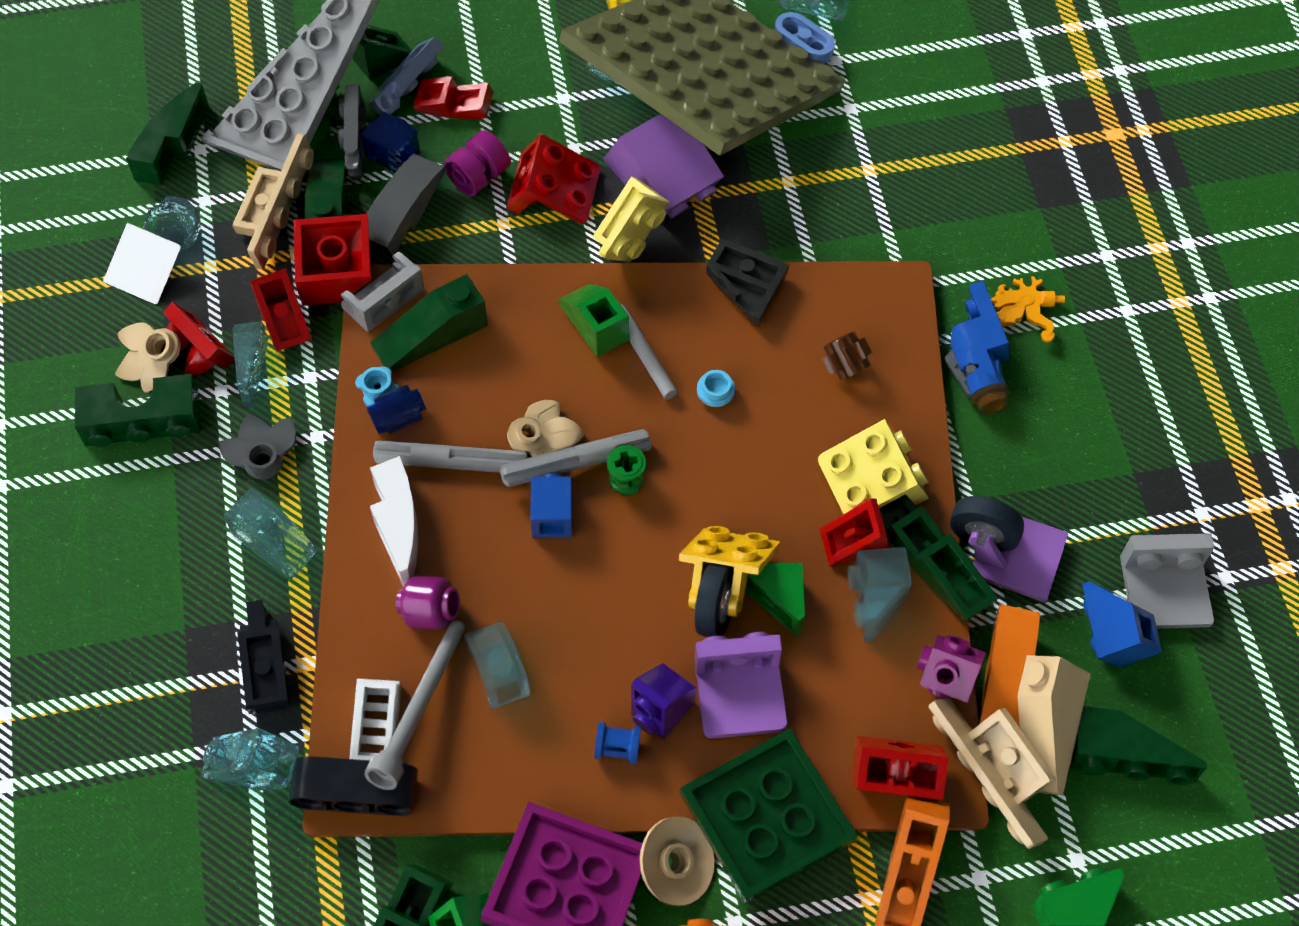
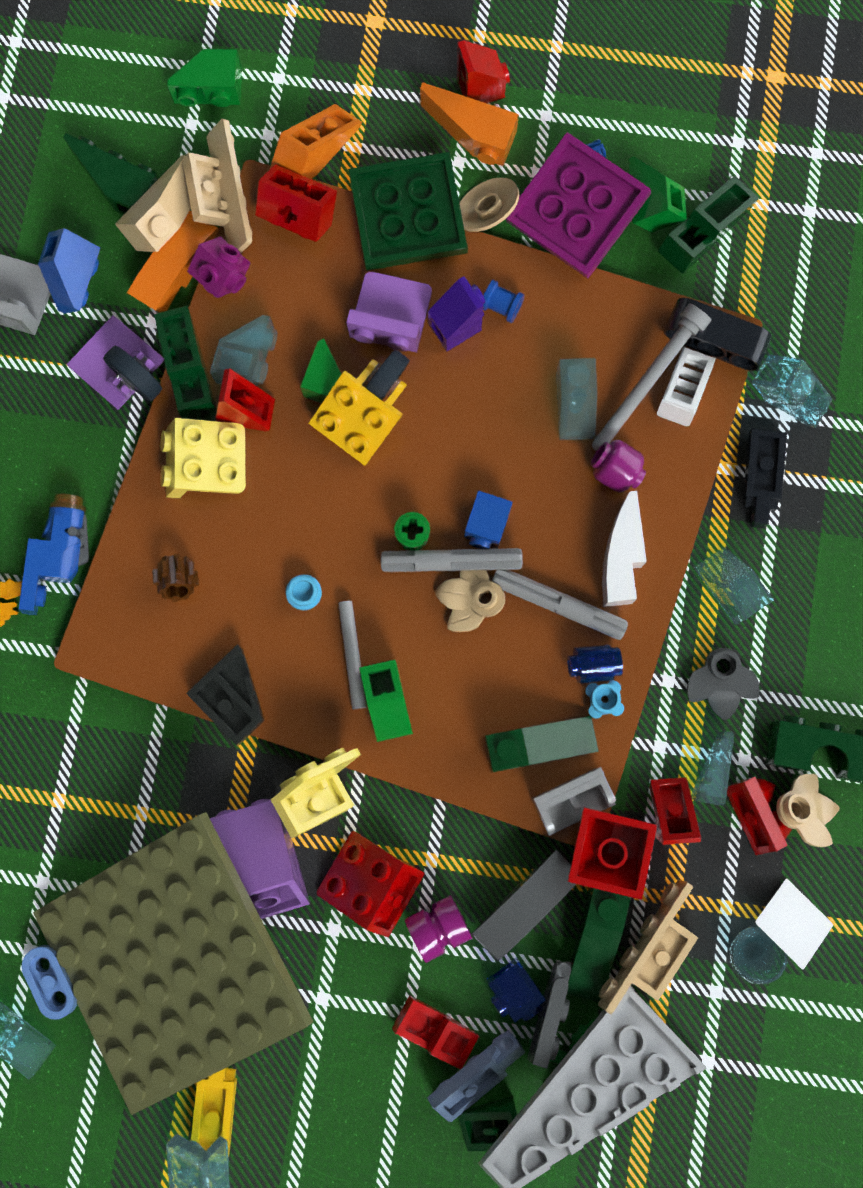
camera: 155 degrees left, 20 degrees up
dark green slope [126,83,209,185] -> none

